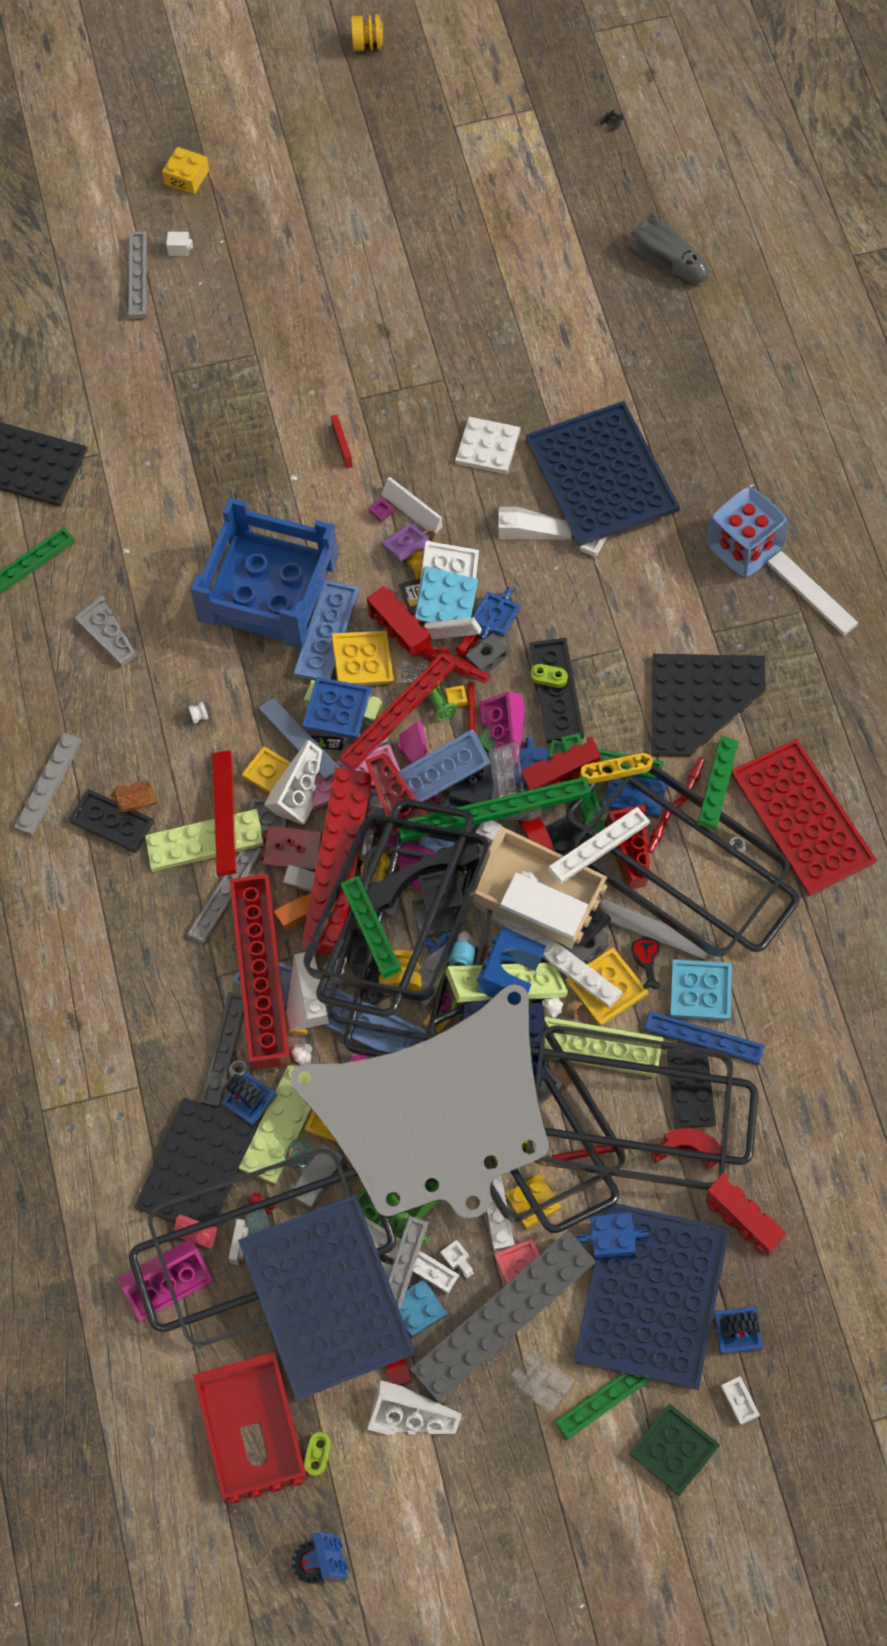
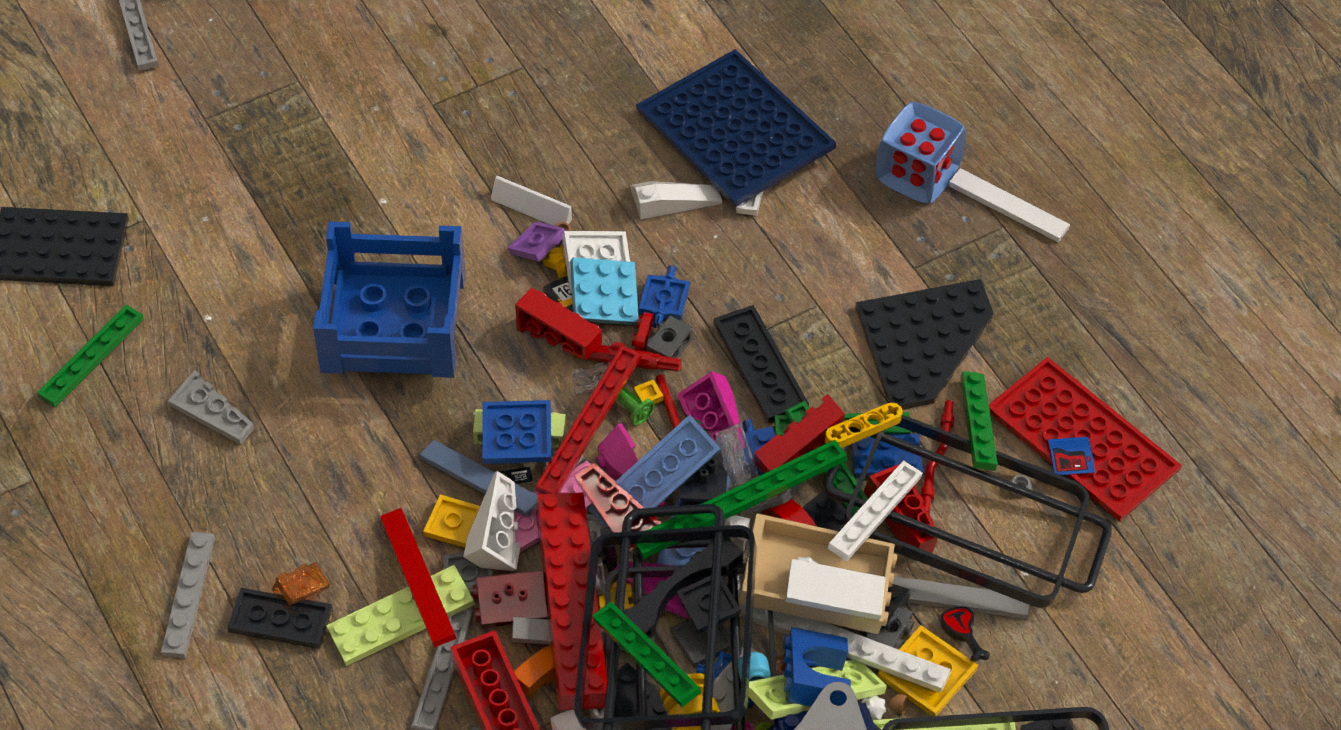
camera: 20 degrees left, 10 degrees down
white wheel [188,702,208,724] -> none
medium blue plate [294,580,360,681] -> none
red tile [331,415,353,468] -> none
yellow plate [331,631,394,686] -> none
magenta plate [369,497,394,523] -> none
white tile [424,617,482,640] -> none
white plate [455,417,521,474] -> none
lime plate [531,664,568,688] -> none
blue tile [643,1011,765,1065] -> none
medium azure plate [670,960,732,1021] -> none
none -> sticker [1048,437,1095,475]

